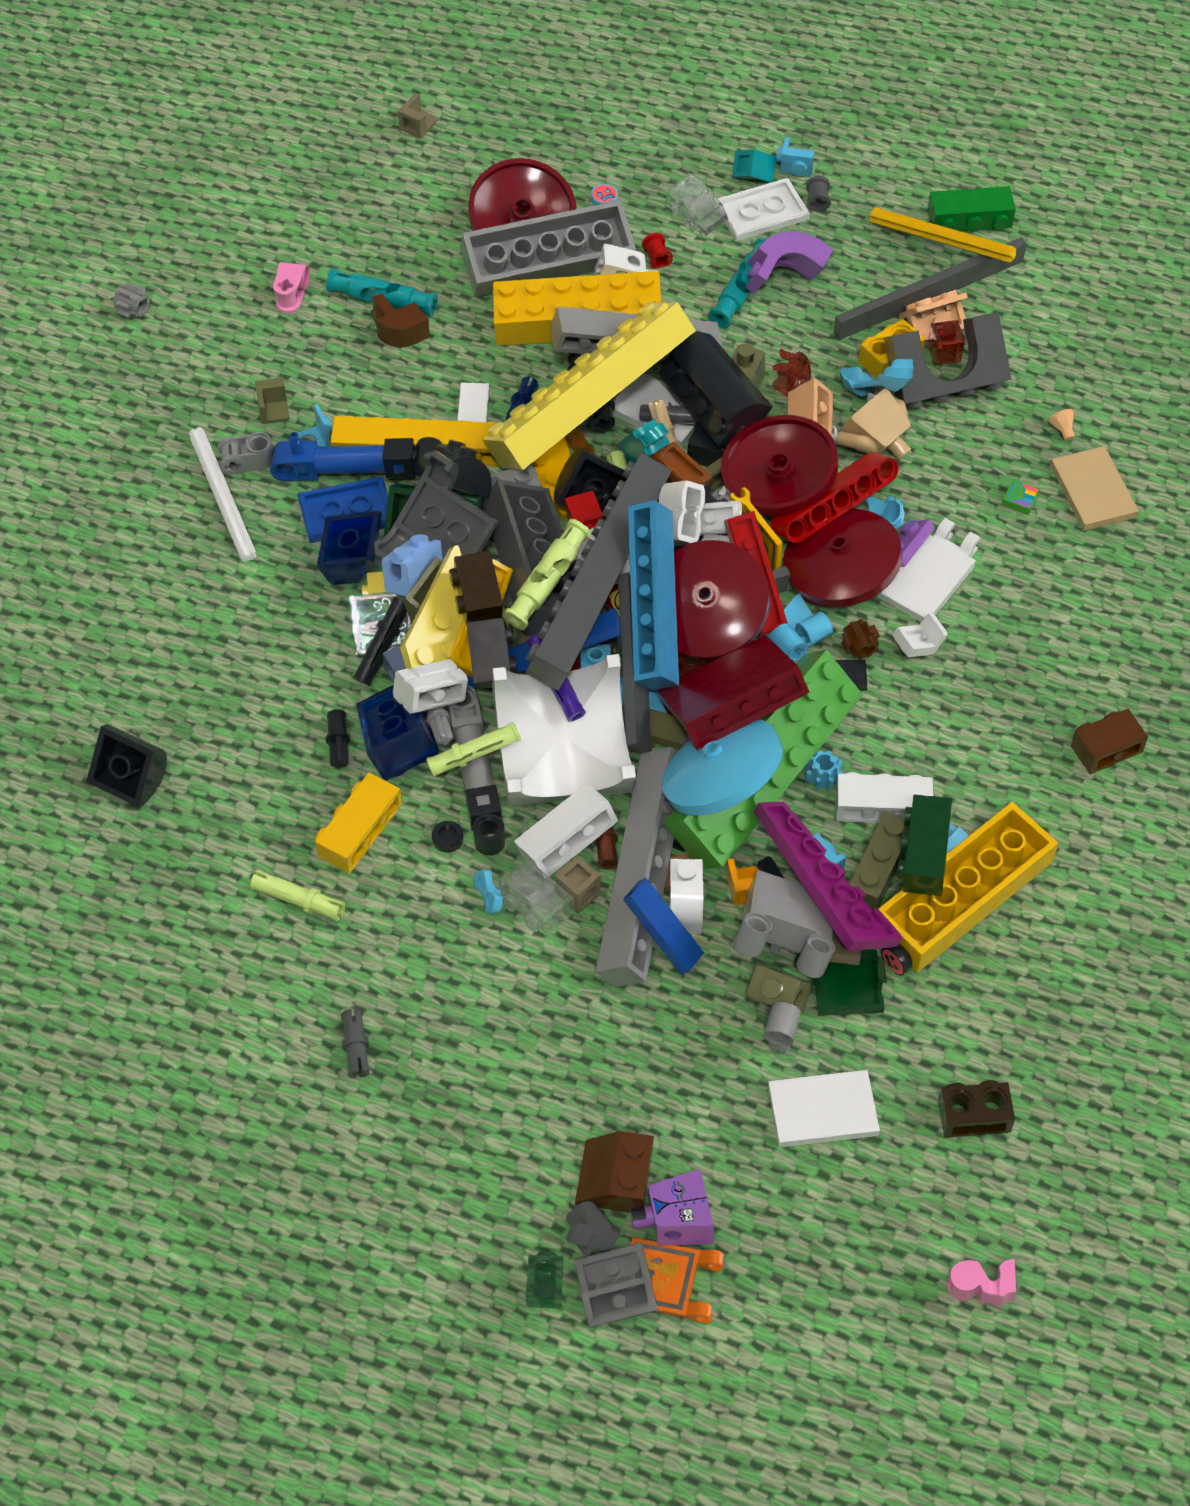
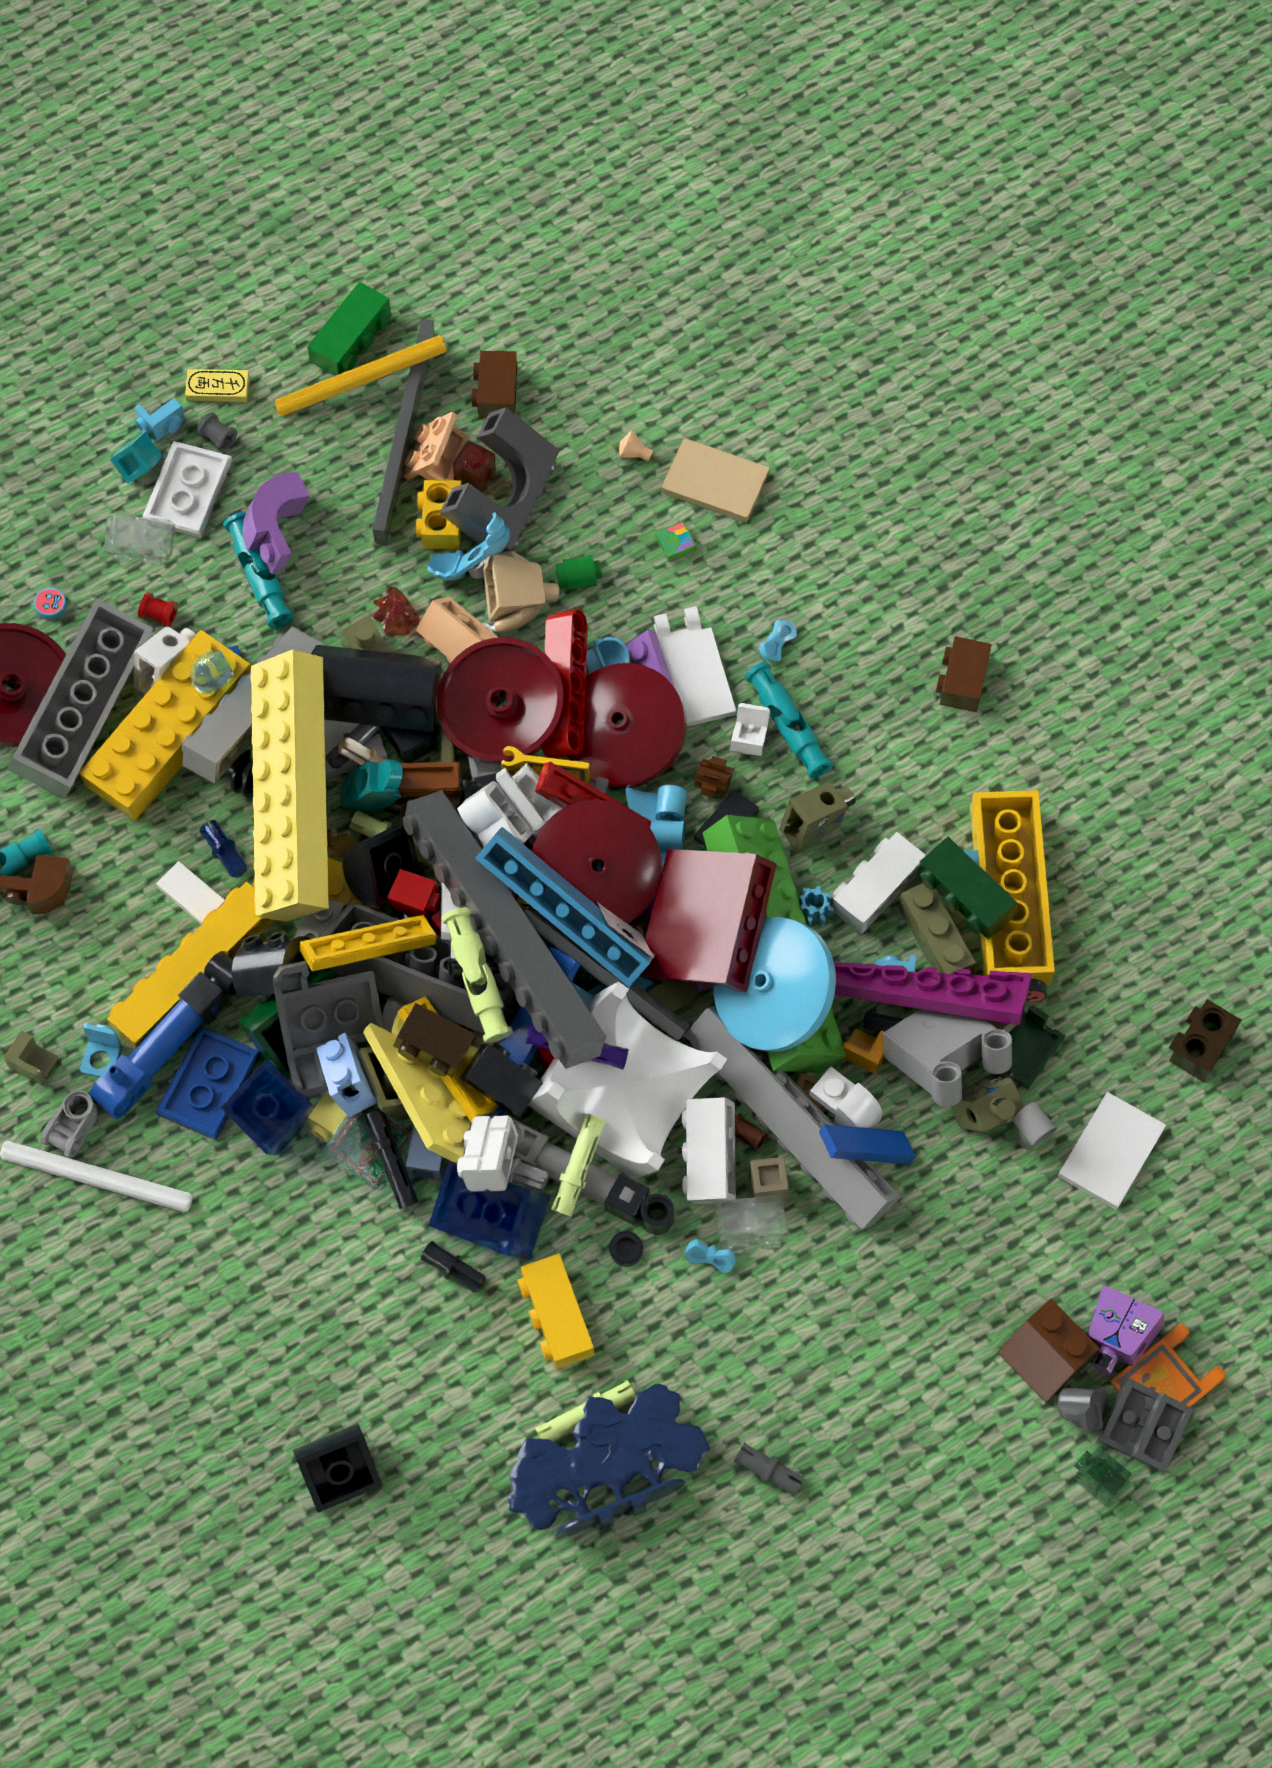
camera: 50 degrees left, 10 degrees up
none -> light yellow tile [185,369,249,402]
none -> clear light blue piece [190,650,234,693]
none -> yellow tile [300,915,437,971]
none -> reddish brown brick [472,350,518,418]
none -> white tile [496,768,545,831]
none -> dark blue plant [508,1384,710,1538]
none -> green brick [555,555,602,590]
none -> white sticker [598,903,654,958]
none -> teal piece [745,662,834,779]
none -> medium azure piece [759,619,797,662]
none -> olive torso [779,782,856,853]

